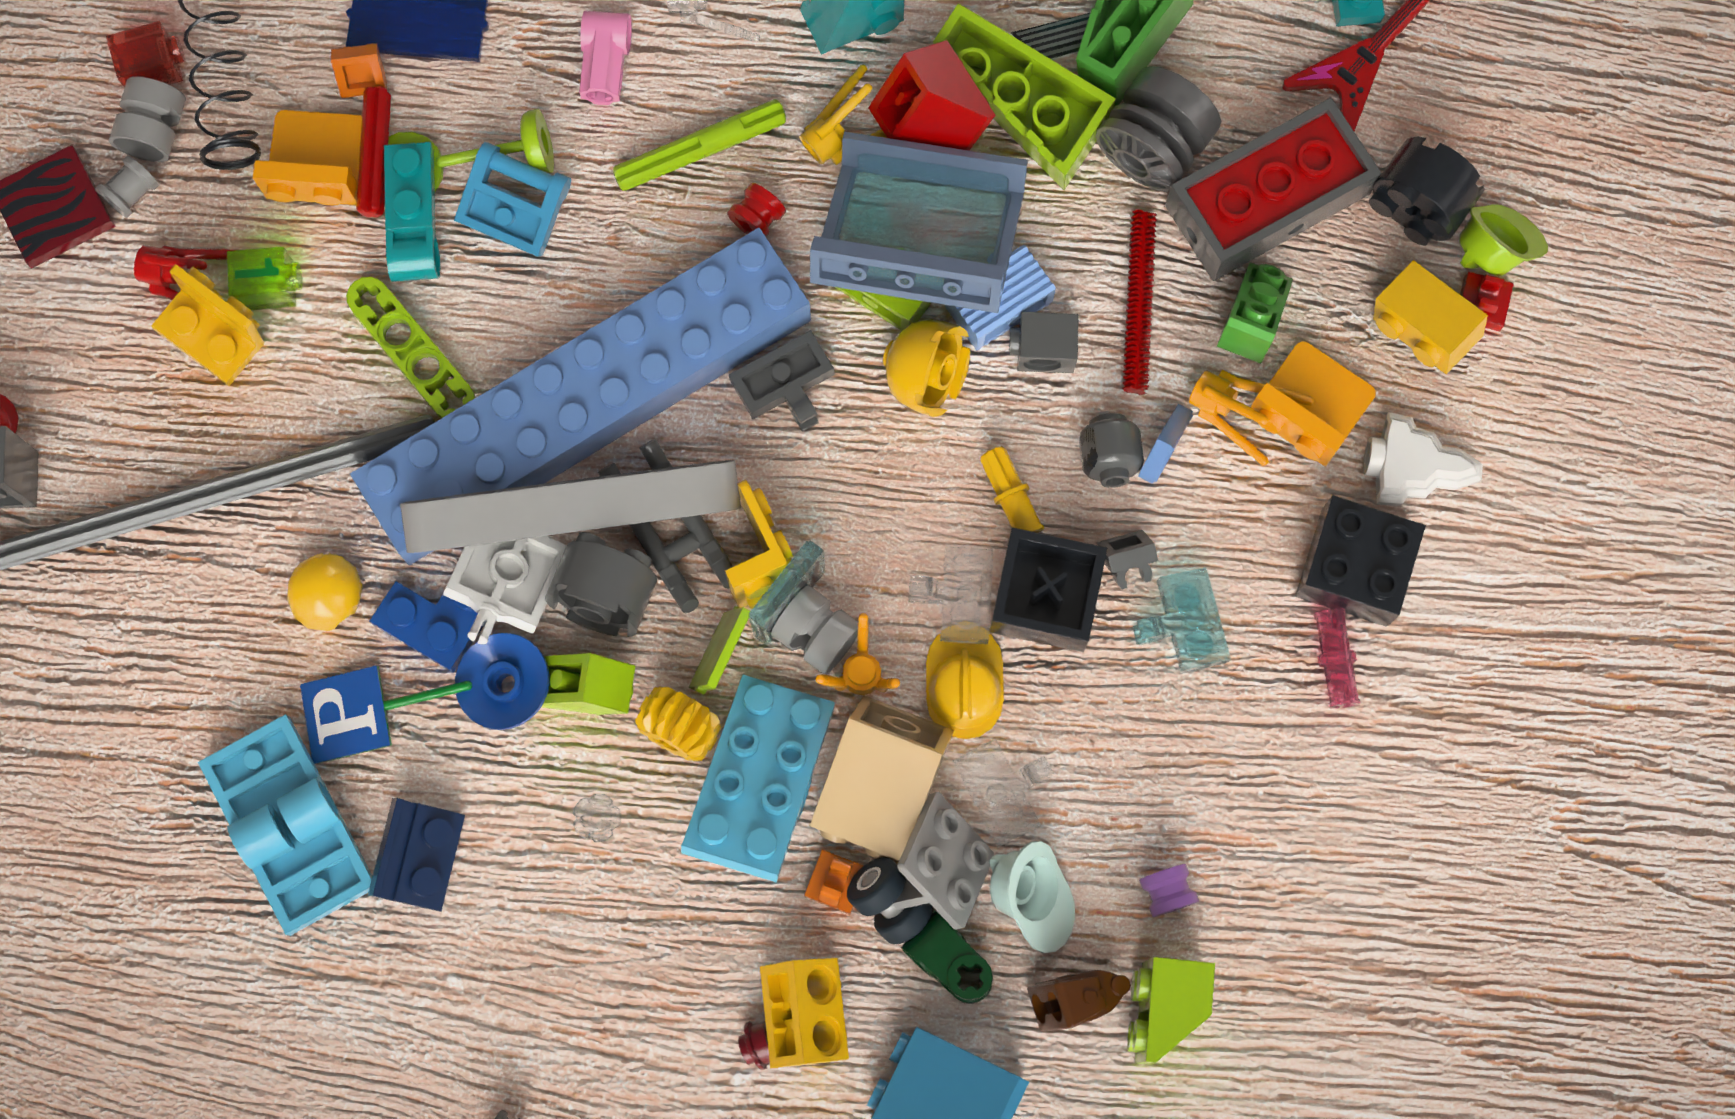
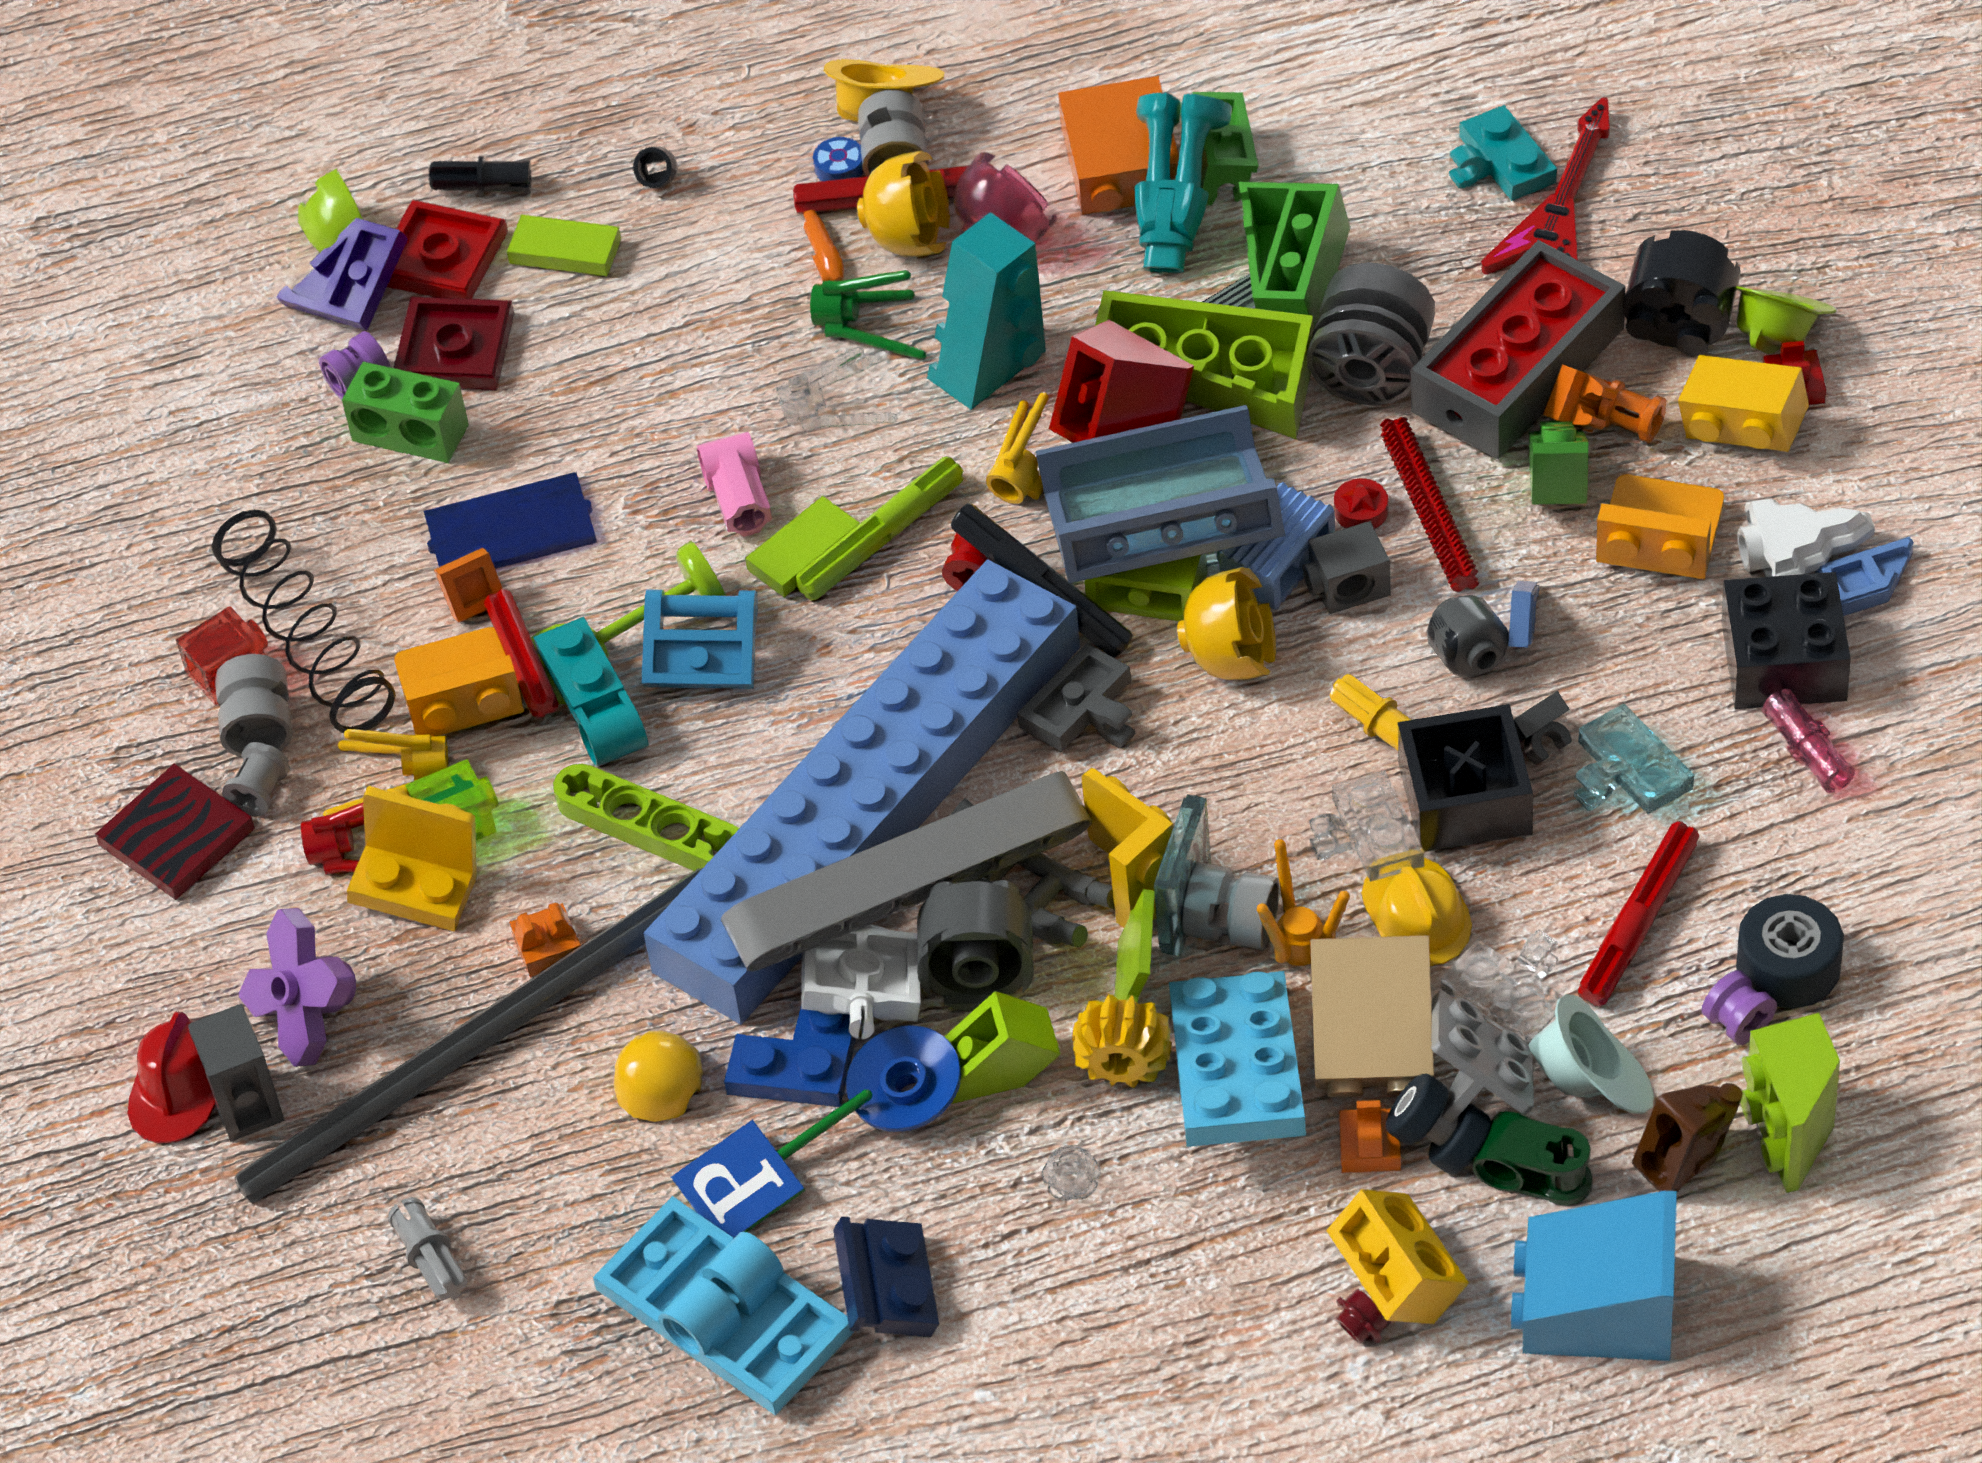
camera: 15 degrees left, 25 degrees down
light orange plant [1189,370,1314,465] -> none
none -> medium lavender plant [239,908,356,1067]
none -> yellow plant [323,729,449,816]
none -> light grey axle [388,1197,467,1301]
none -> orange tile [509,902,581,977]
none -> lime tile [745,496,860,598]
none -> black axle [951,503,1133,658]
none -> red tile [1334,478,1388,529]
none -> orange tile [1543,364,1617,433]
none -> red axle [1578,821,1699,1006]
none -> orange bush [1597,380,1667,444]
none -> black wheel [1736,894,1844,1009]
none -> medium blue tile [1815,537,1914,616]

